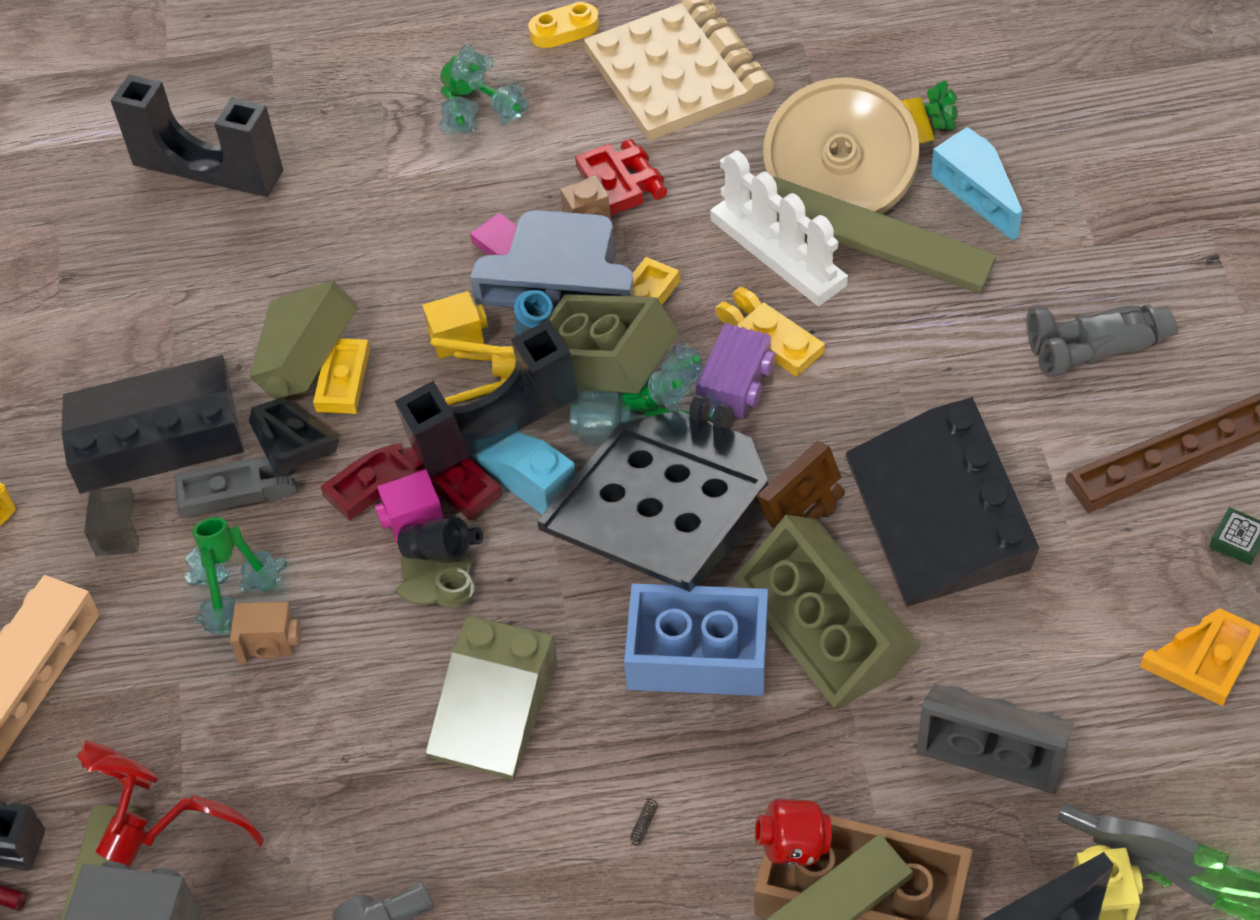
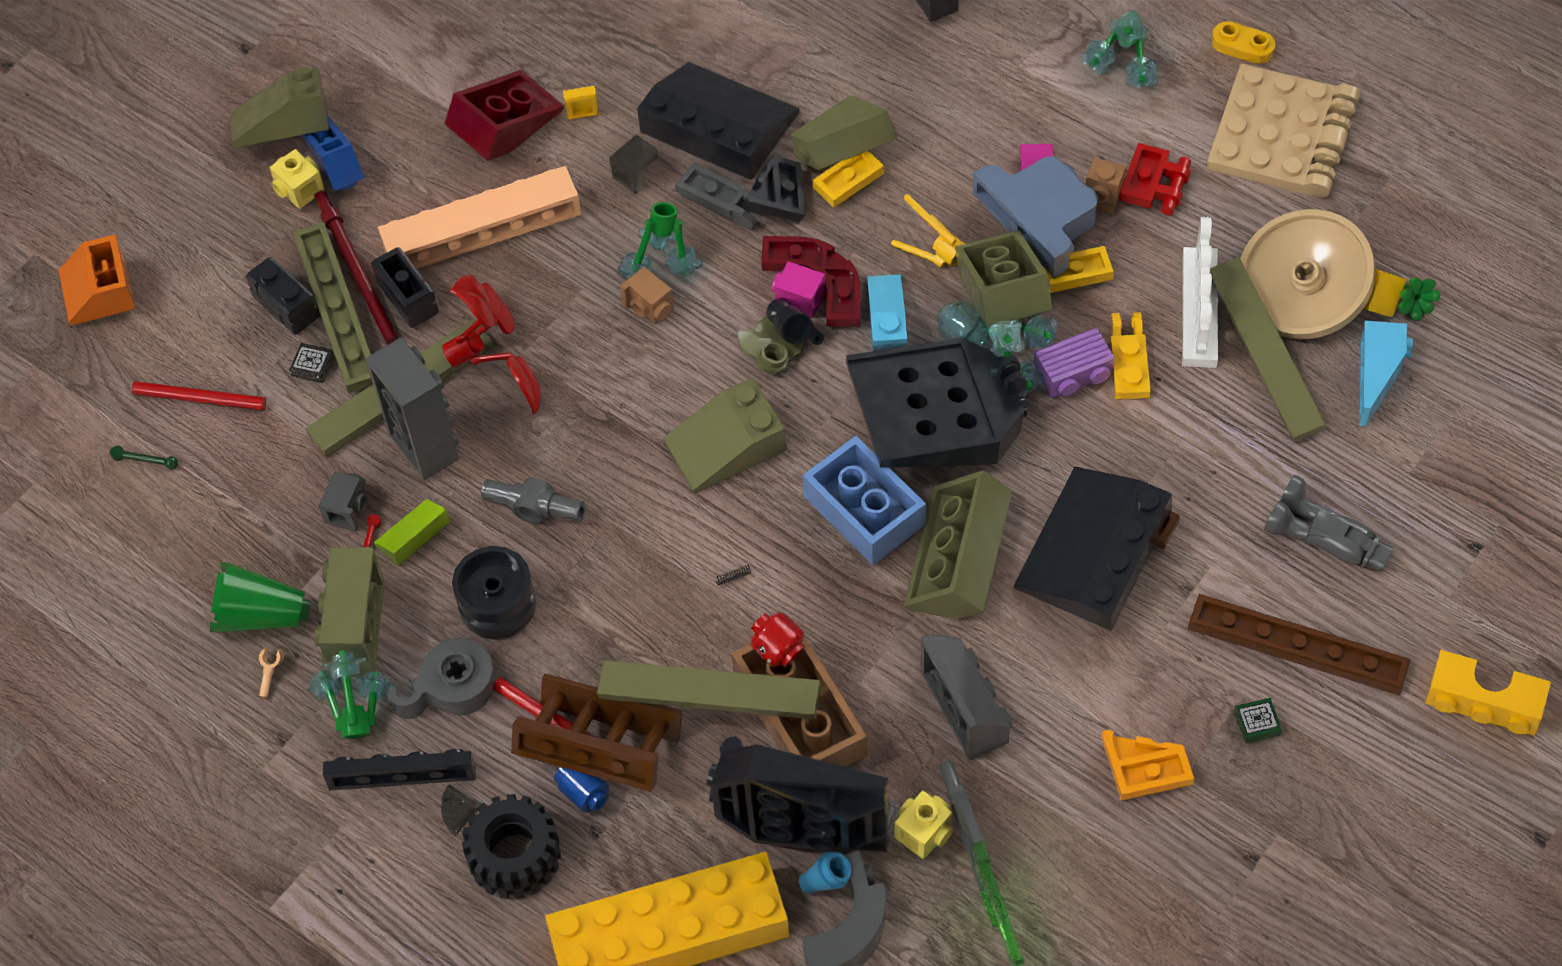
camera: 45 degrees right, 5 degrees up
black arch [394,319,579,478] -> none
yellow brick [422,291,488,359] -> none
dark azure cone [514,290,554,335] -> none
reddish brown plate [757,441,845,529] -> none

